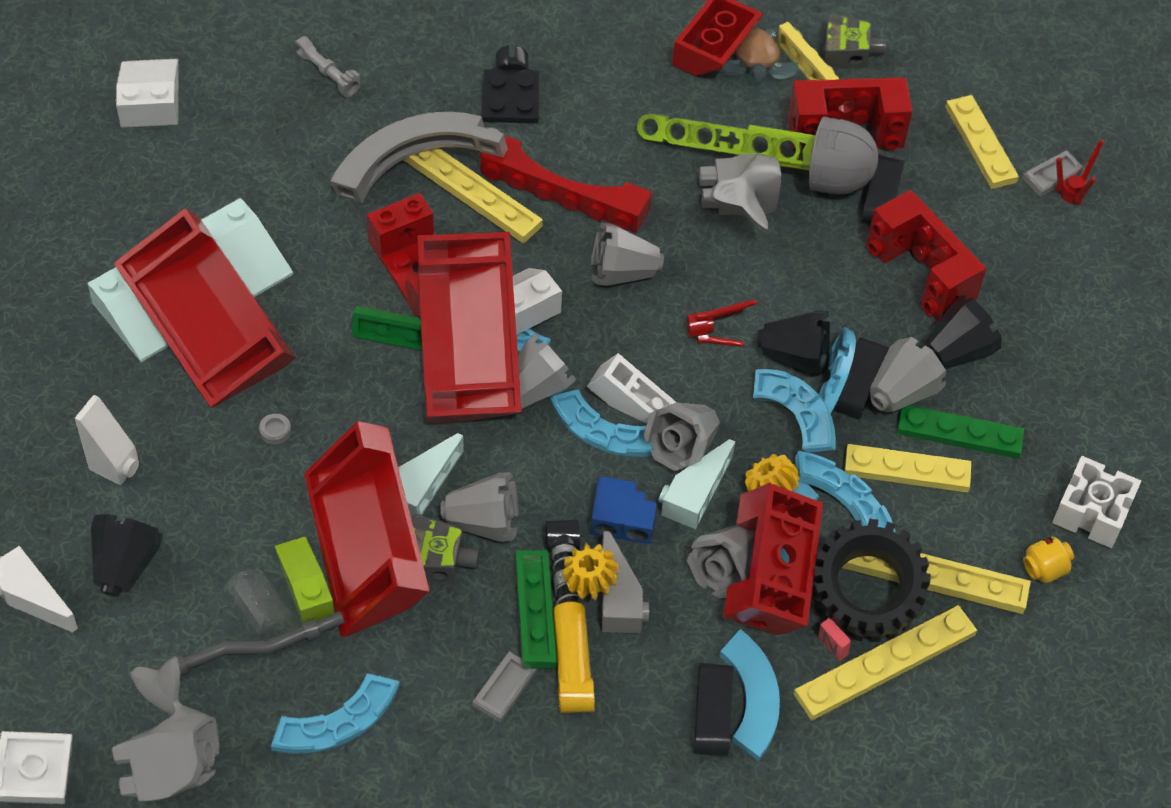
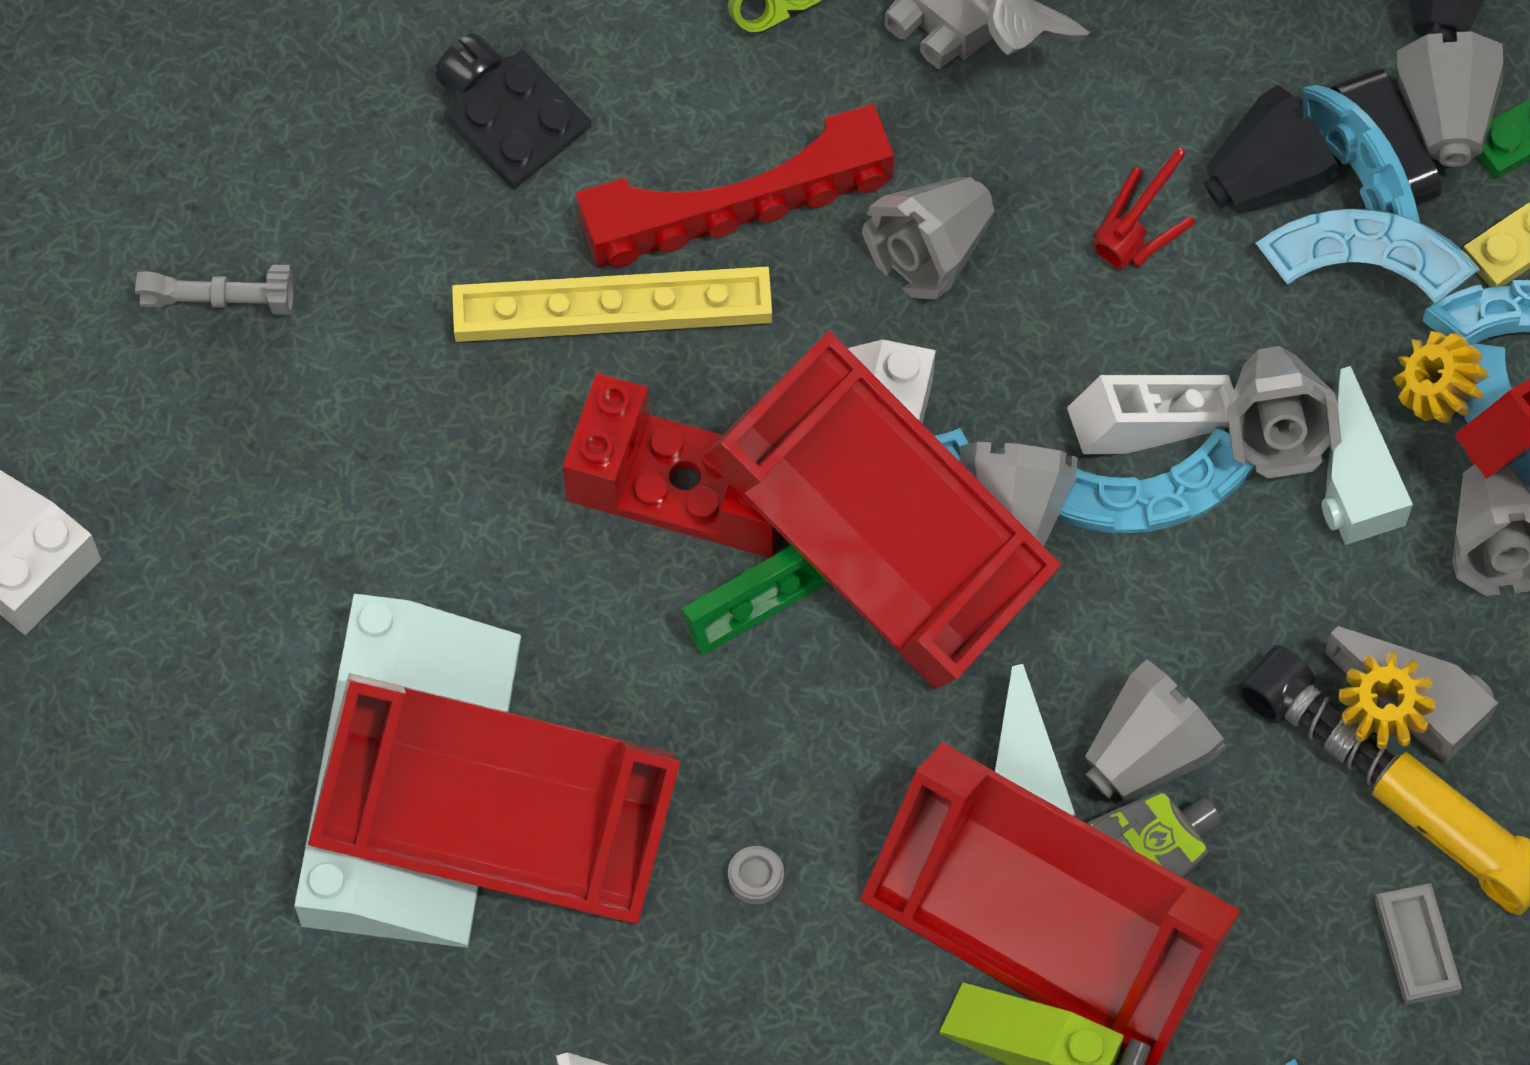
camera: 40 degrees left, 10 degrees up
light grey arch [330,112,508,203] -> none
green plate [515,550,557,669] -> none
blue piece [591,477,657,544] -> none

